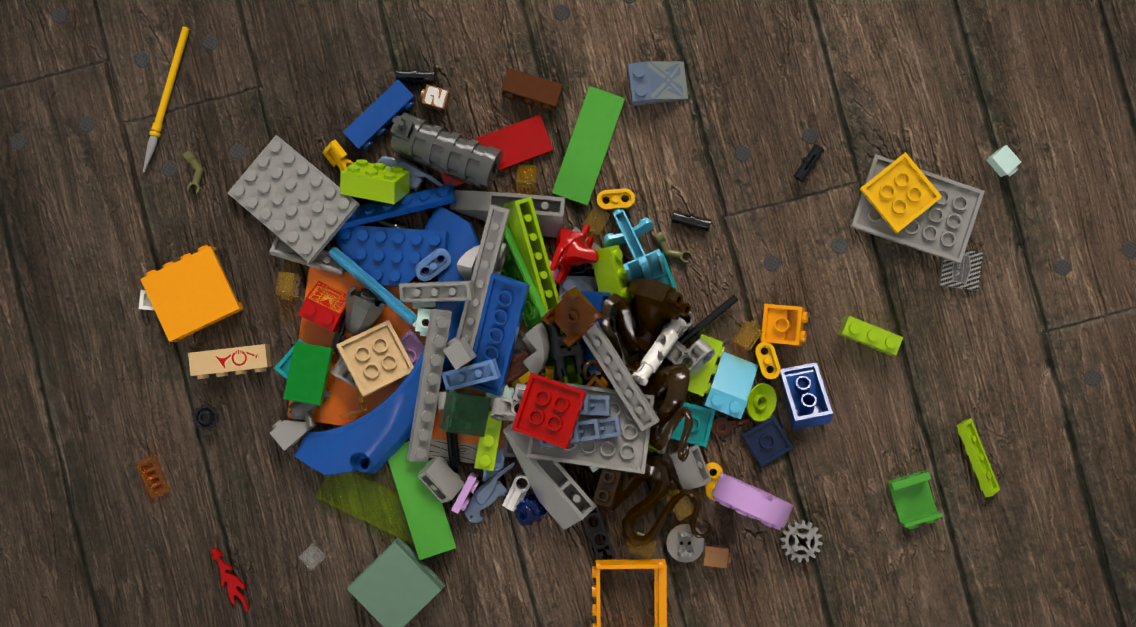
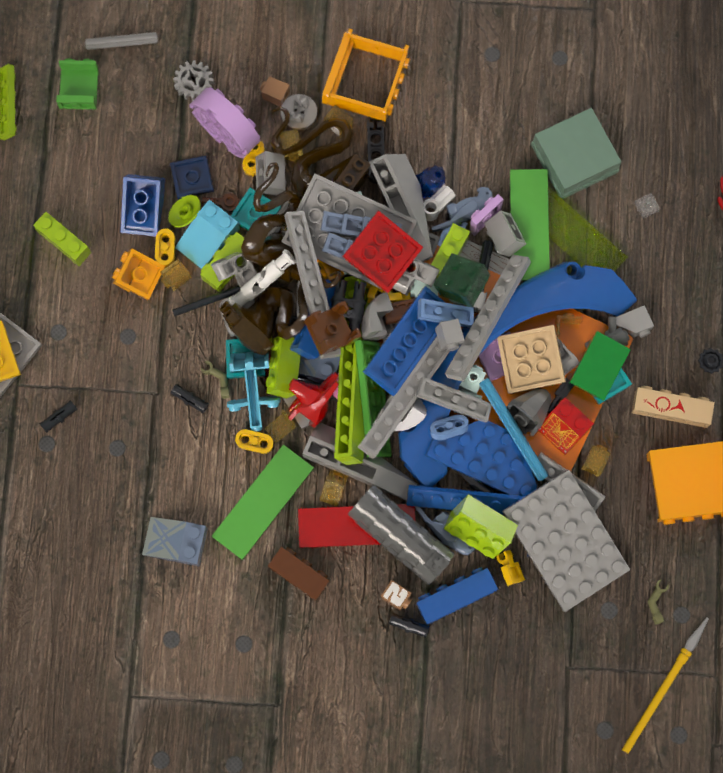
camera: 160 degrees left, 10 degrees down
none -> light grey axle [85,32,158,50]

